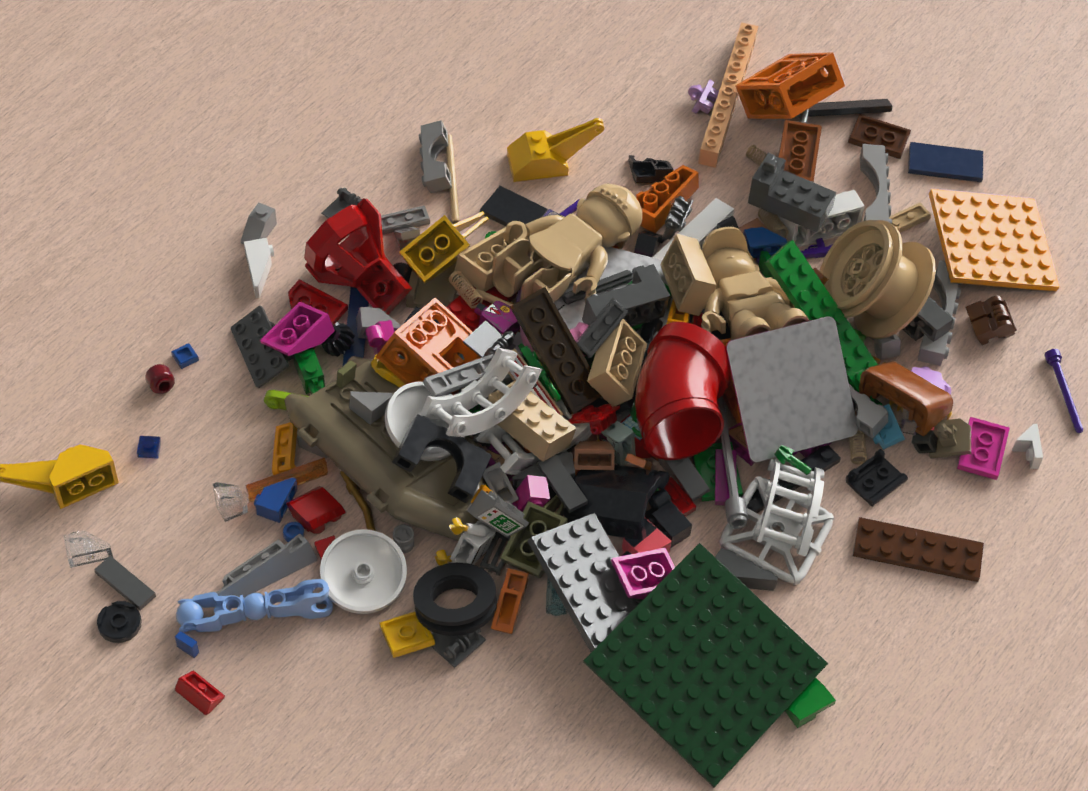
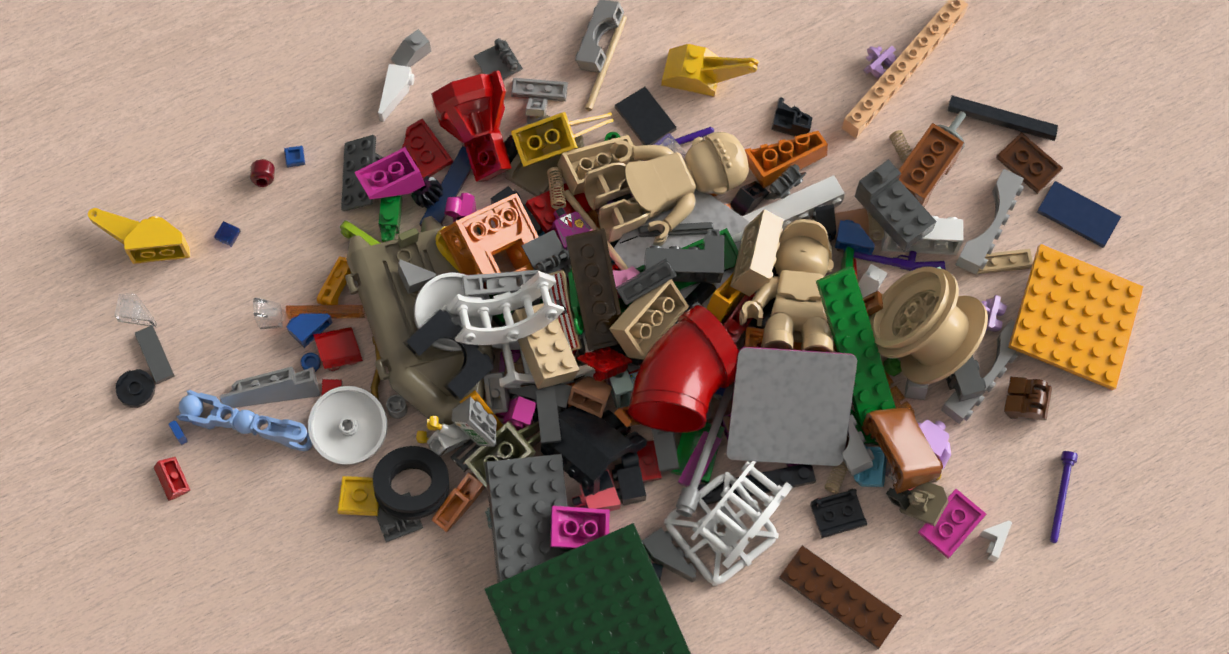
camera: 25 degrees right, 15 degrees up
light grey slope [356,307,401,338] -> none
orange piece [735,52,845,119] -> none
green bar [774,445,811,475] -> none

